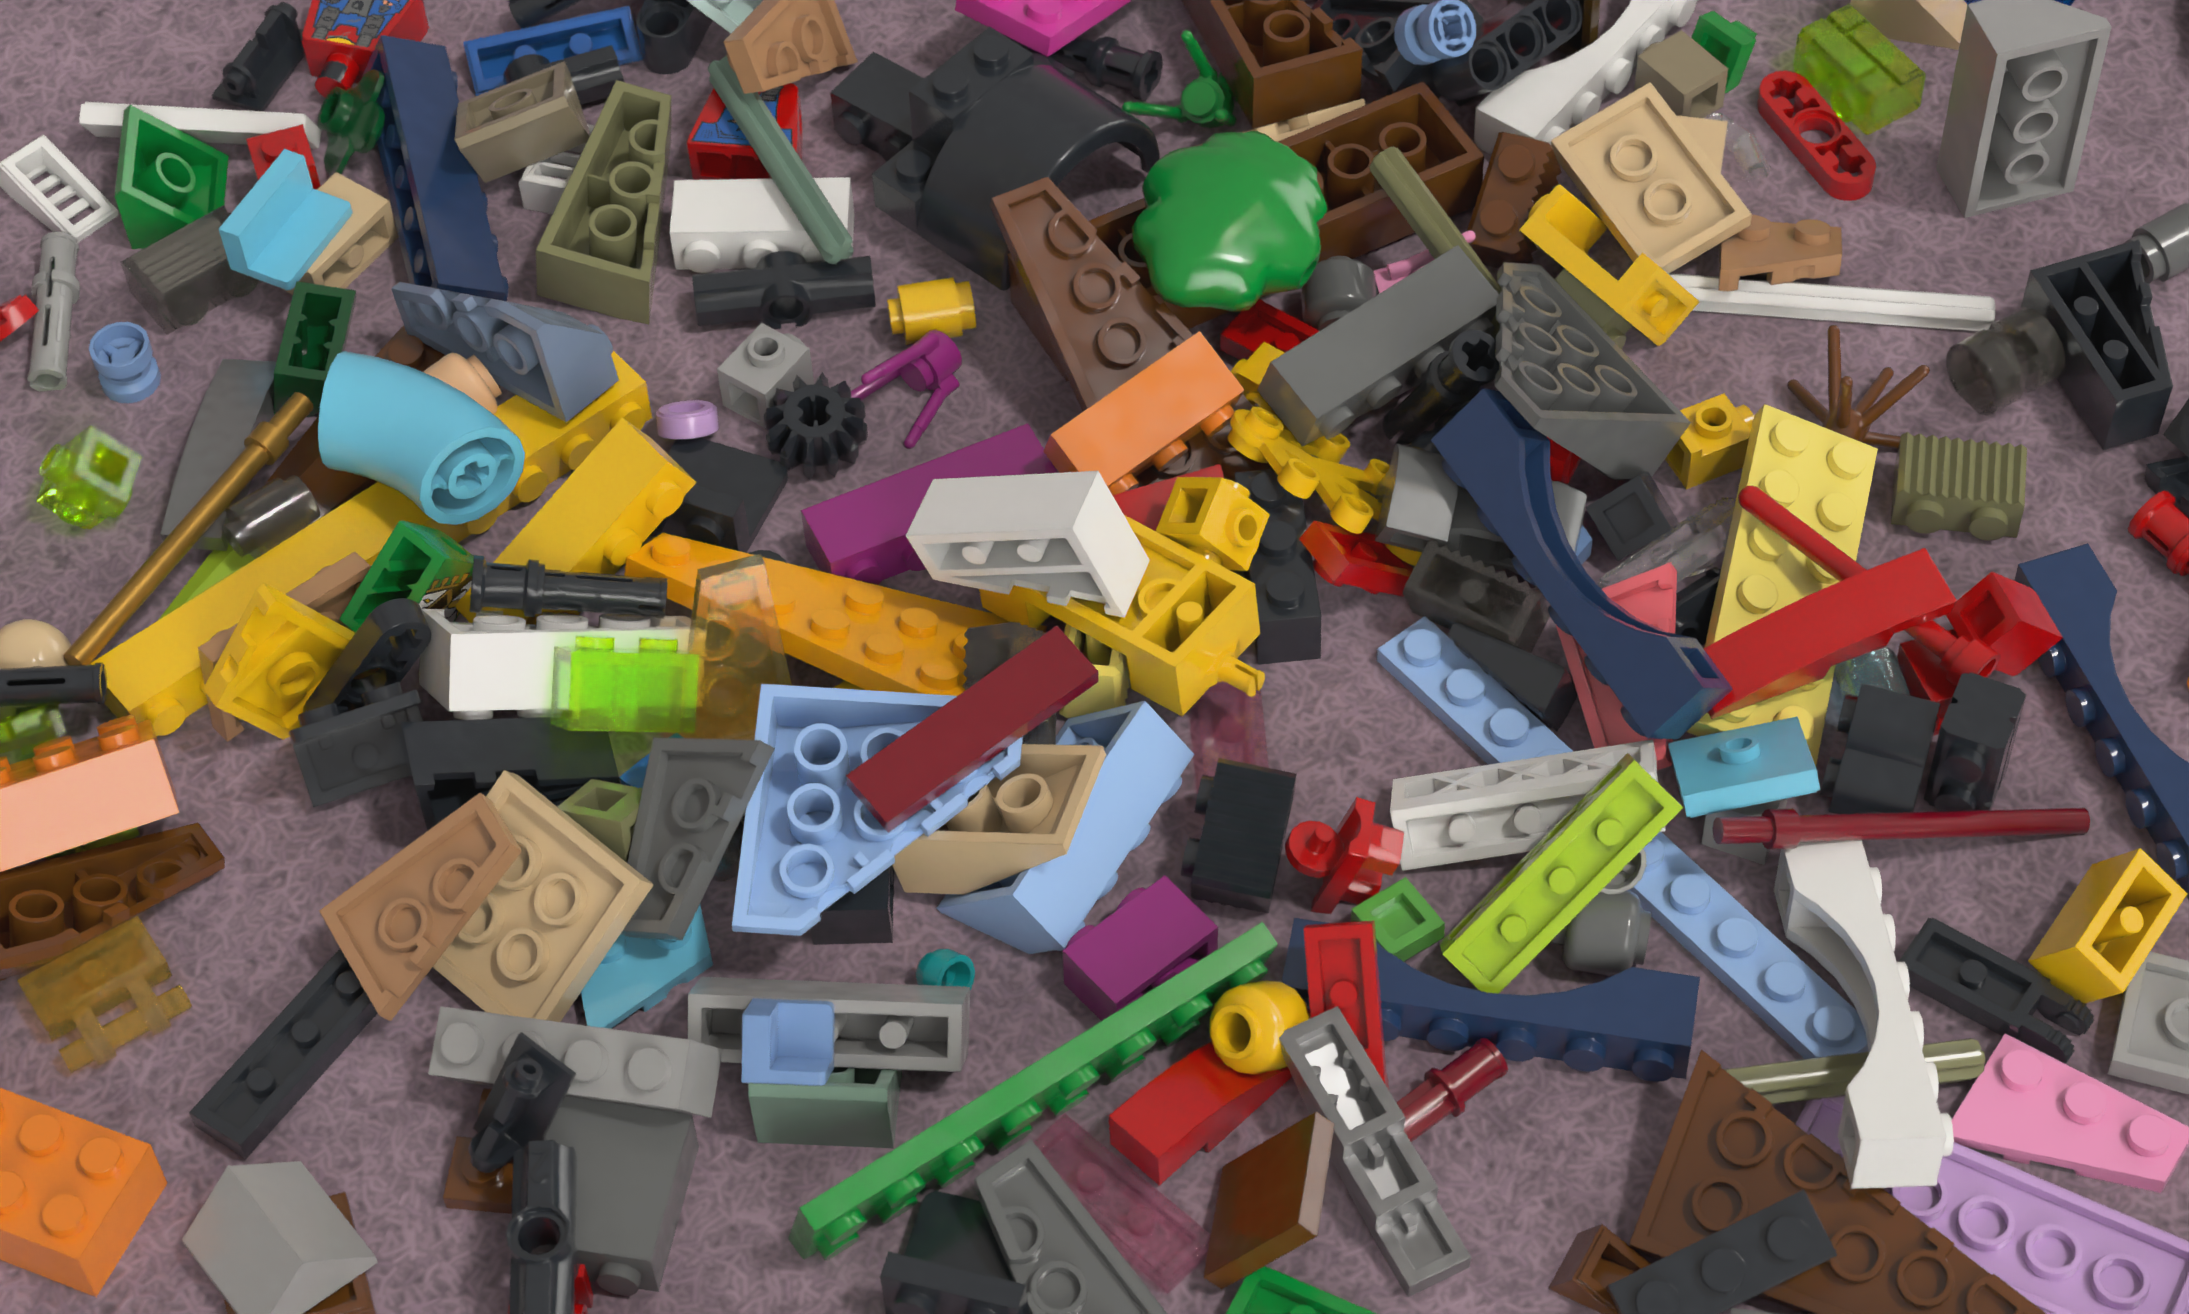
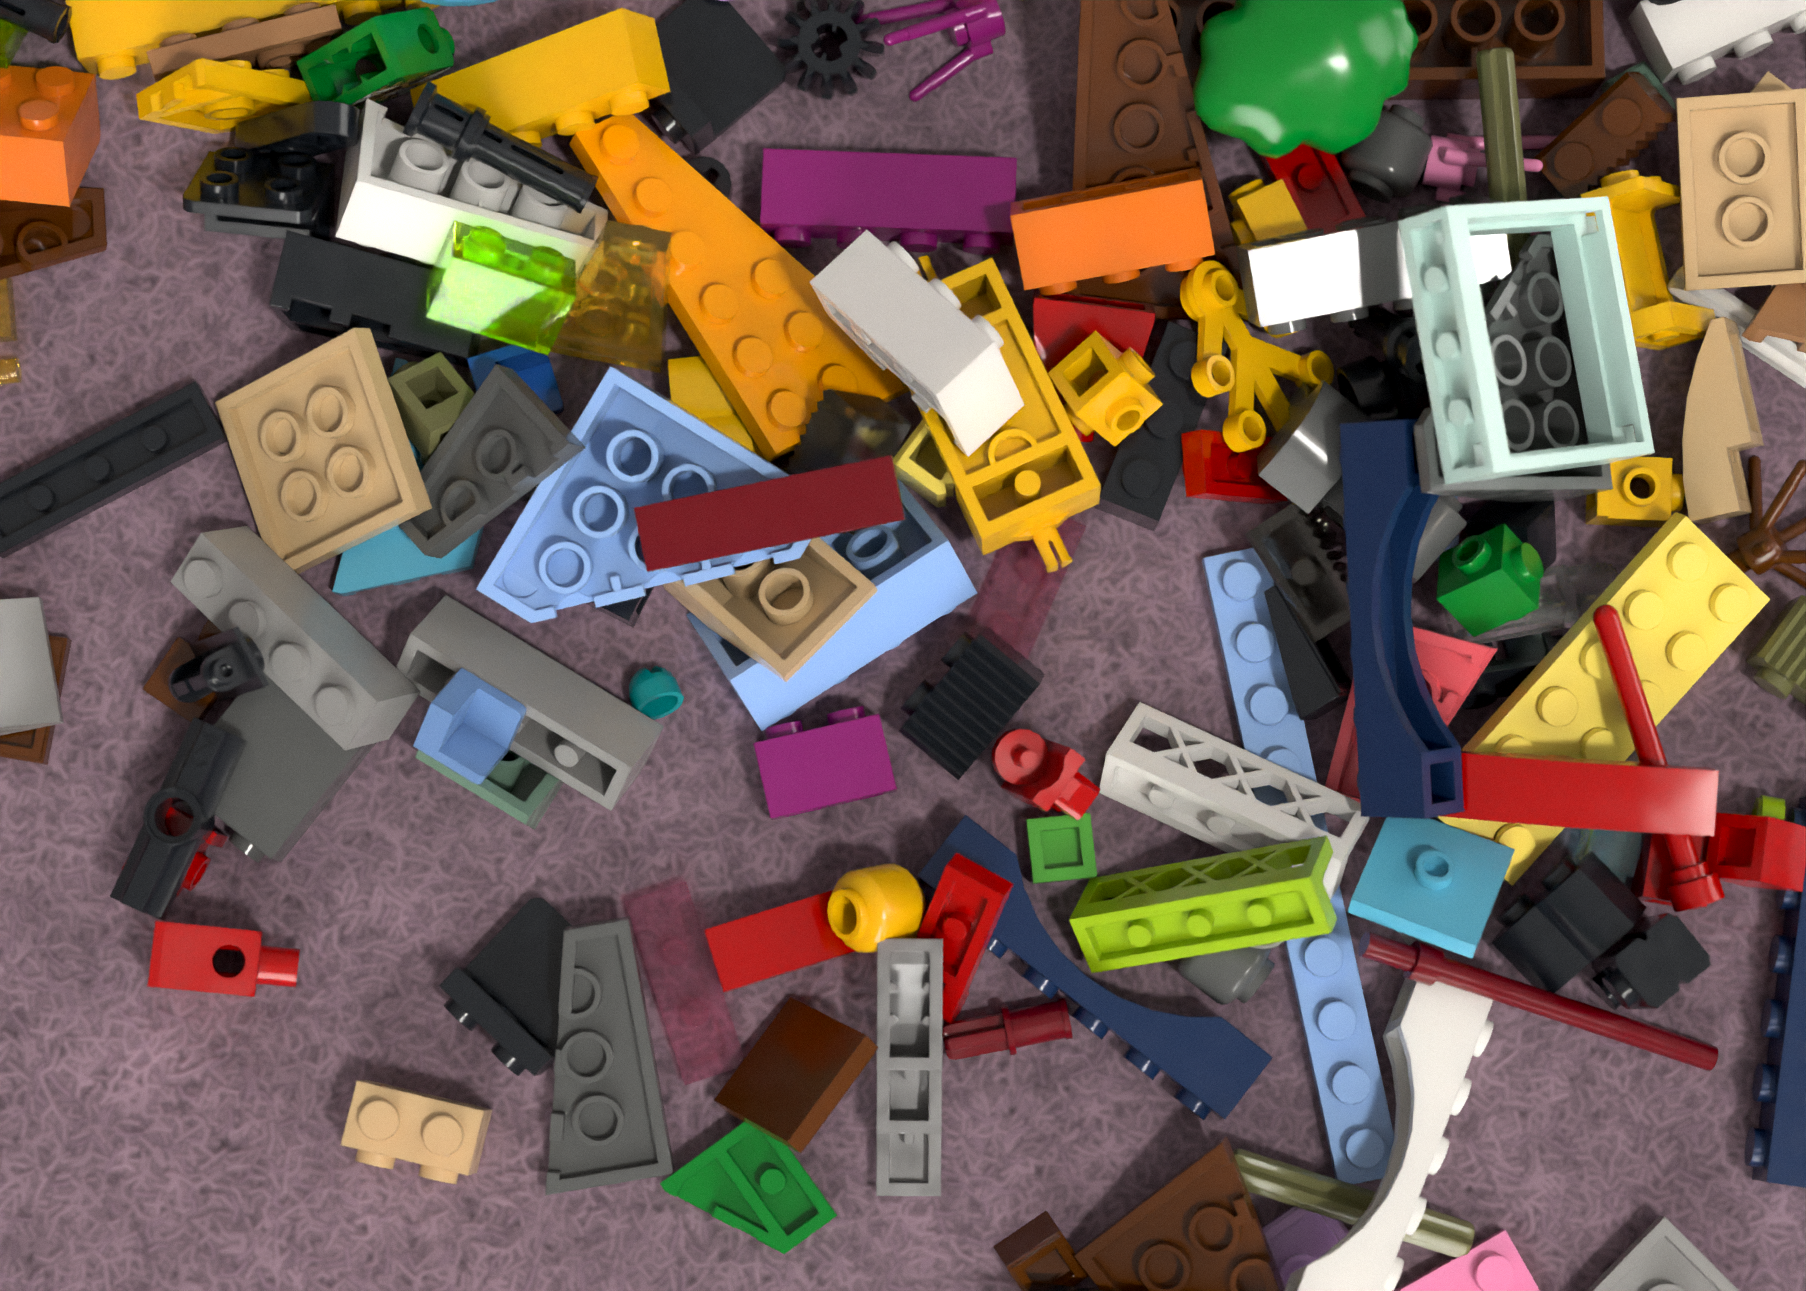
camera: 25 degrees right, 30 degrees up
medium nougat wing [319,793,522,1022] -> none
green plate [788,922,1278,1261] -> none
black hinge [1899,917,2094,1064] -> none
yellow brick [2028,848,2187,1004] -> none
none -> light aqua window [1398,196,1655,485]
none -> green brick [1436,524,1544,637]
none -> tan slope [1682,317,1764,524]

